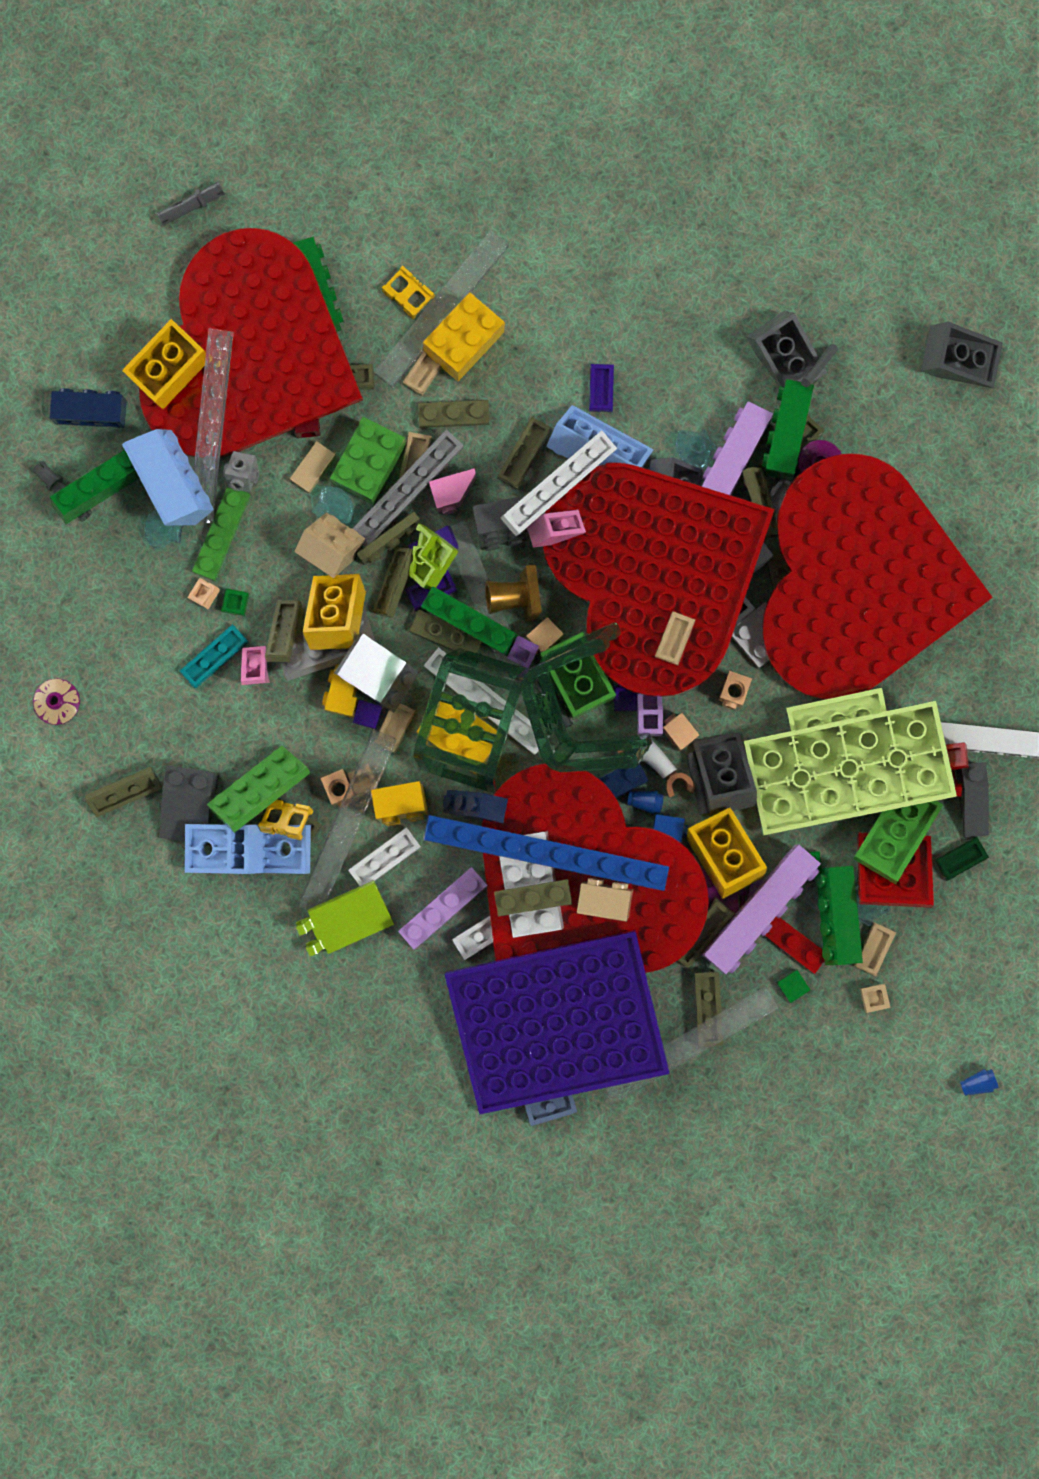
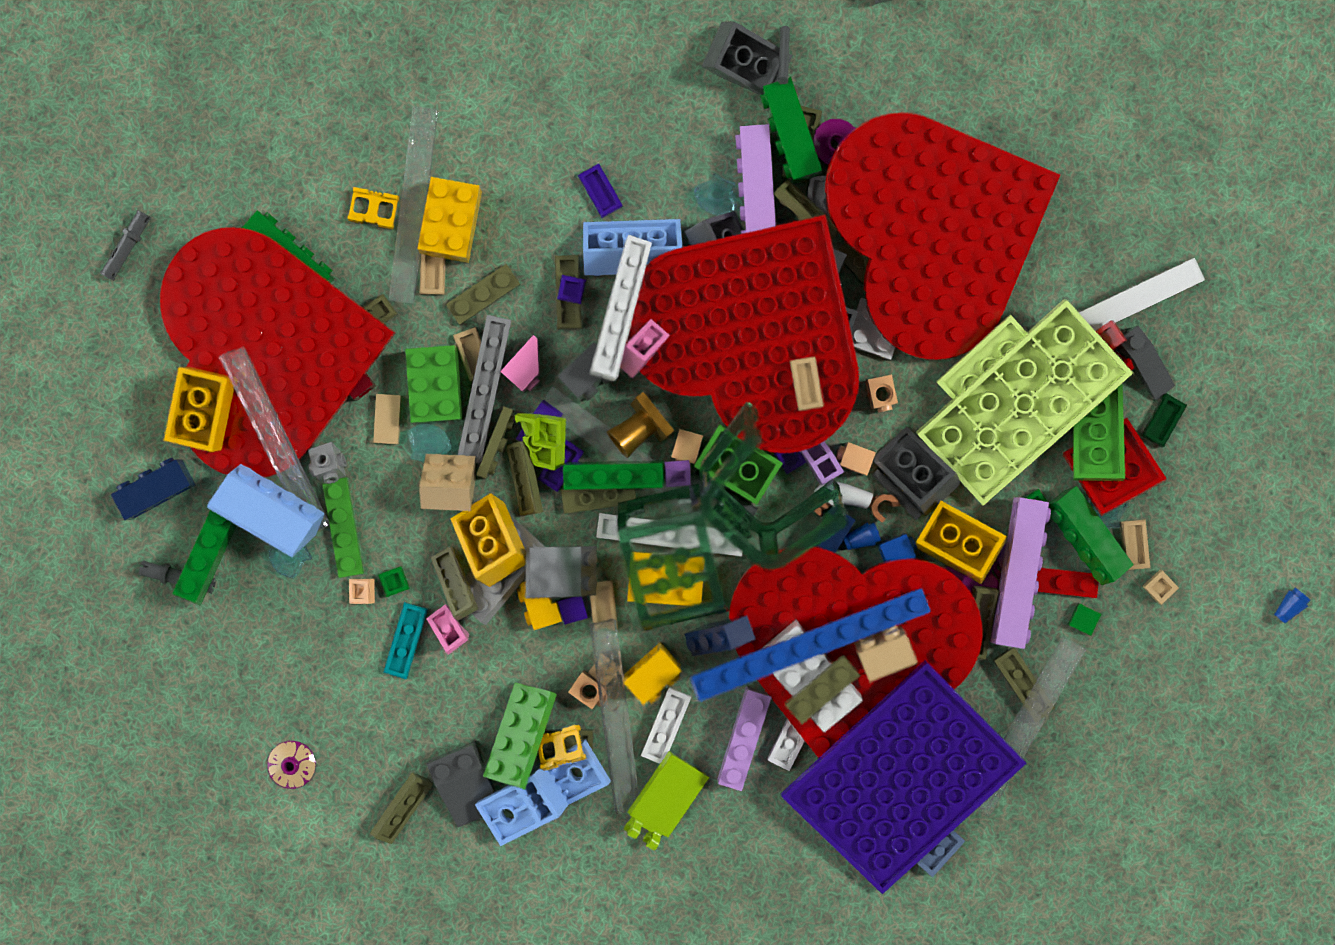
camera: 35 degrees left, 5 degrees up
none -> dark purple tile [557,275,586,305]

